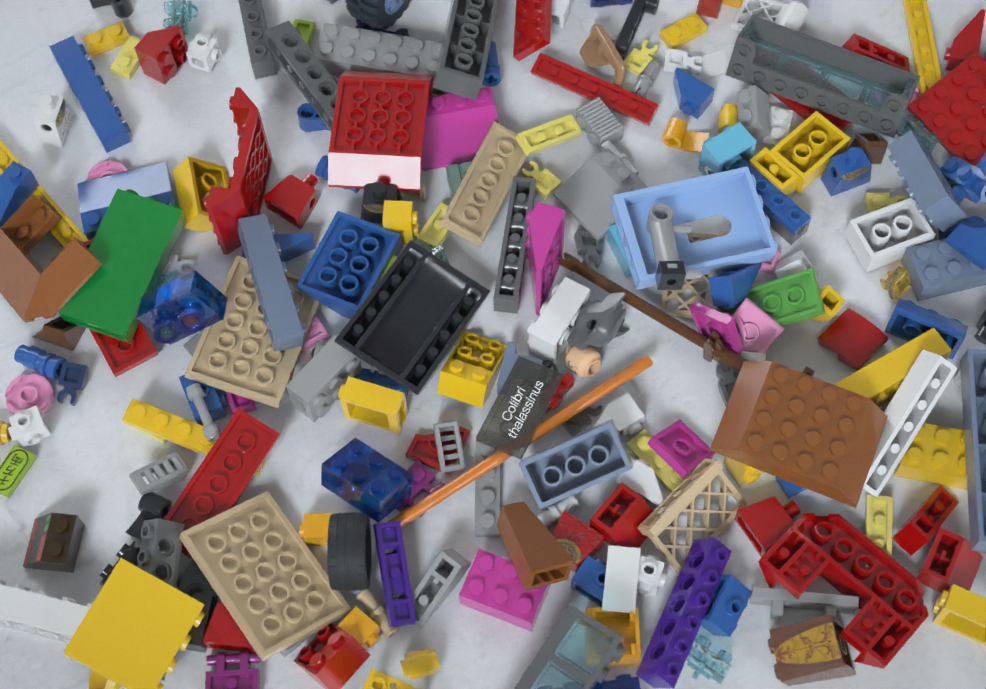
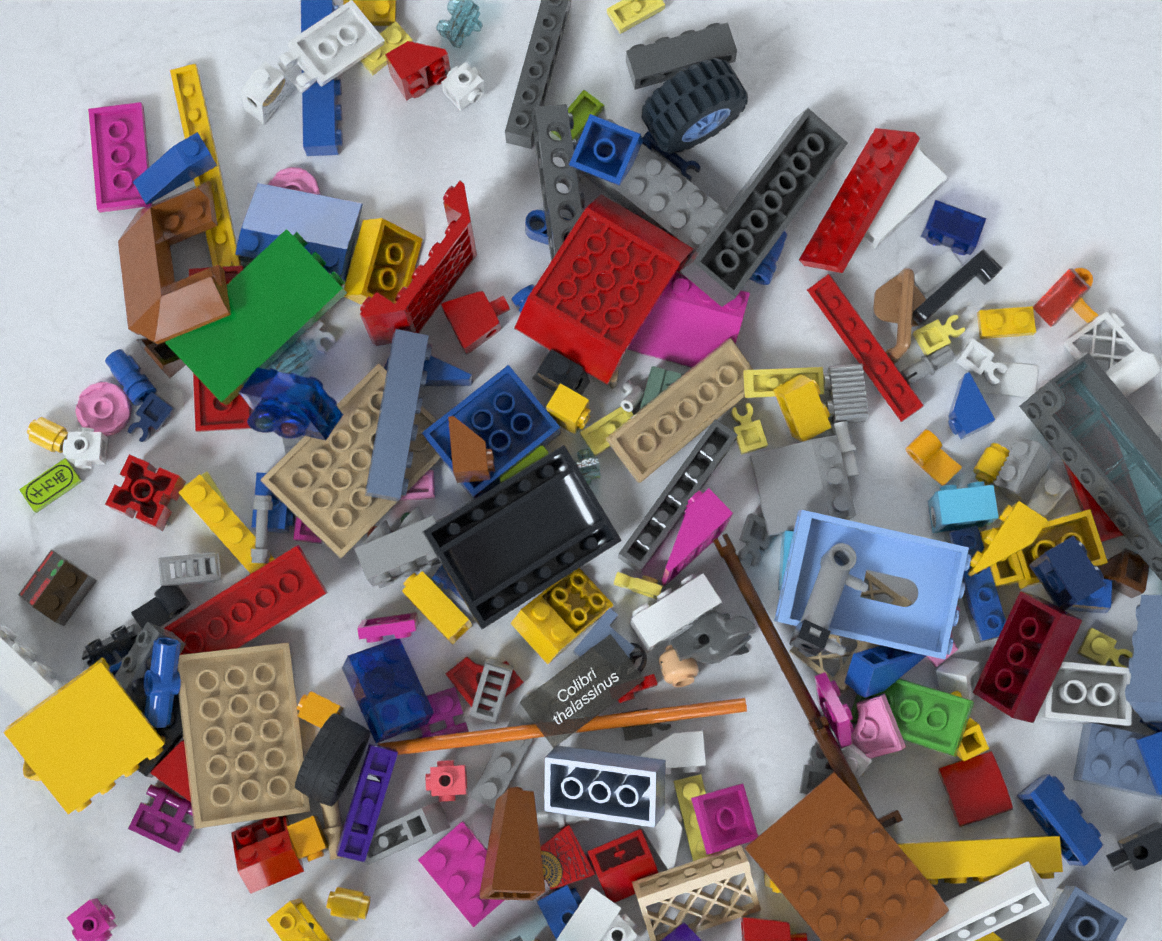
camera: 25 degrees right, 15 degrees up
clear yellow tile [879,266,912,301] -> none
none -> red brick [105,454,186,531]
none -> blue piece [144,638,181,728]
none -> white tile [278,0,385,93]
none -> dark pink plate [357,612,419,643]
none -> coral brick [425,760,468,802]
none -> dark orange slope [448,416,495,483]
none -> blue slope [569,114,643,186]
none -> light yellow plate [613,572,662,600]
none -> white arm [620,381,644,412]
none -> yellow brick [773,374,831,442]
none -> yellow slope [968,501,1048,576]
none -> dark red brick [973,591,1082,723]
none -> dark blue slope [1029,536,1106,610]

